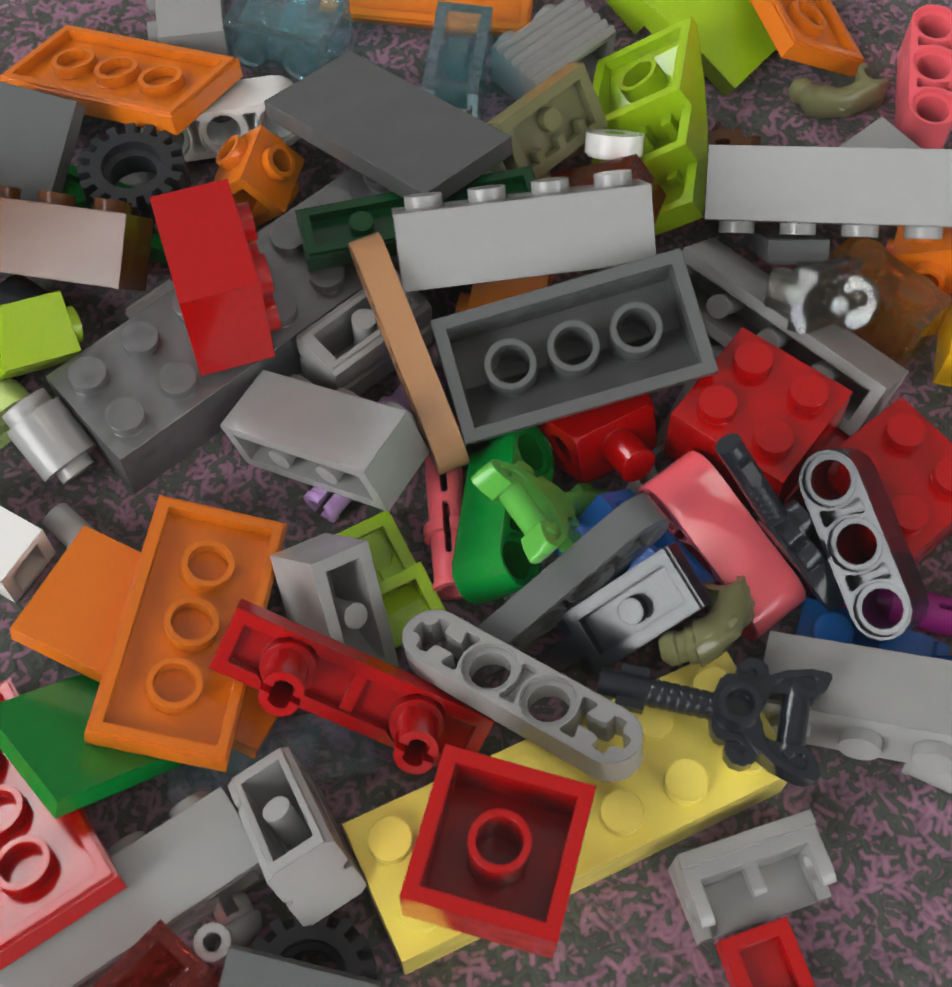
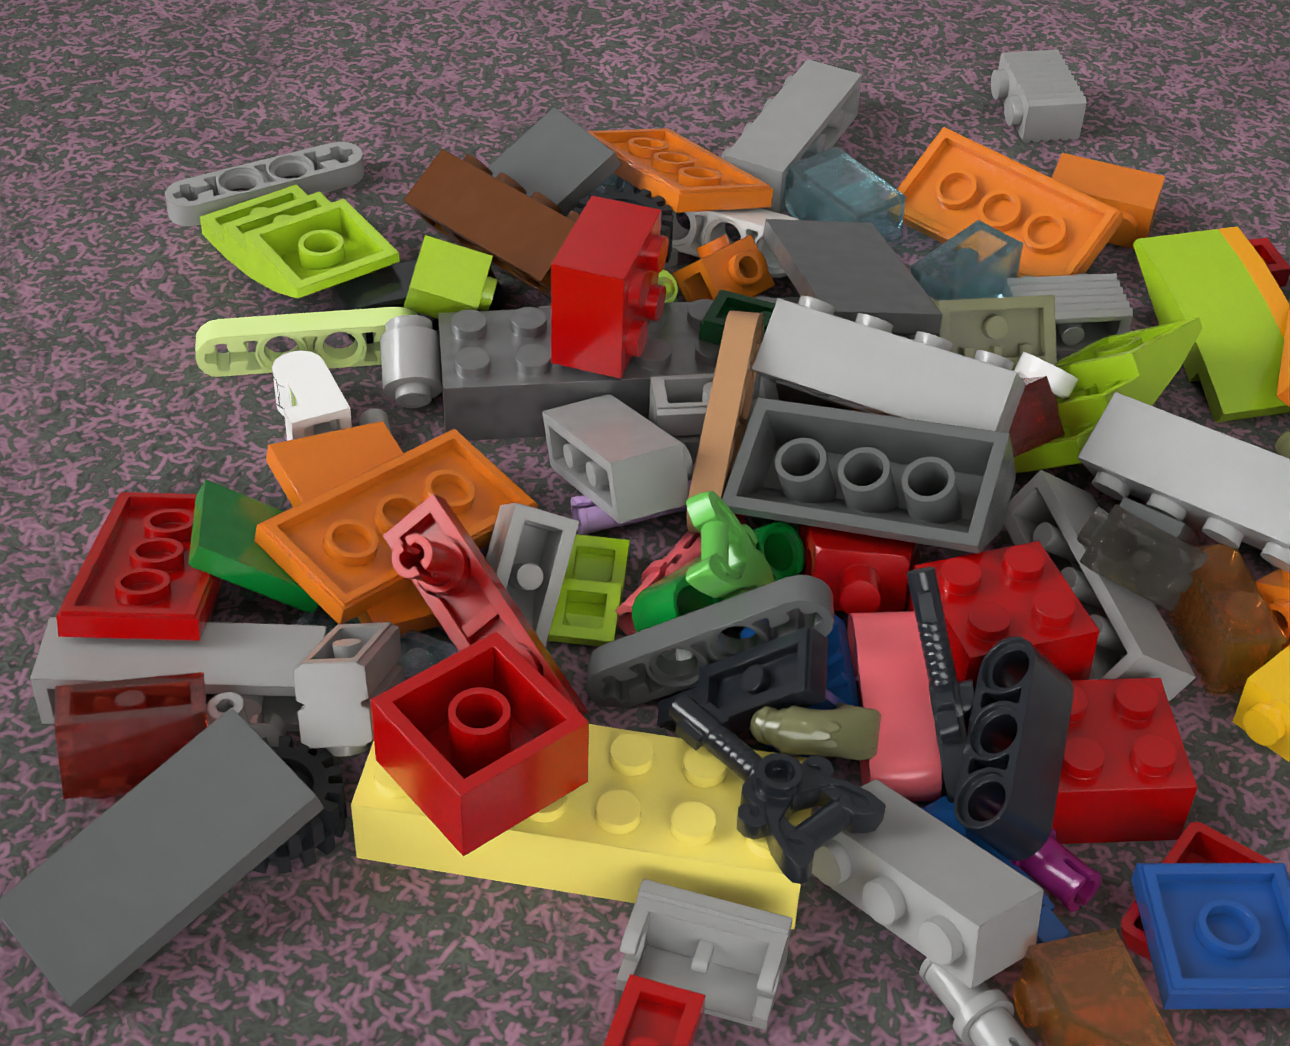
camera: 35 degrees right, 20 degrees down
light grey beam [402,610,643,782] -> none

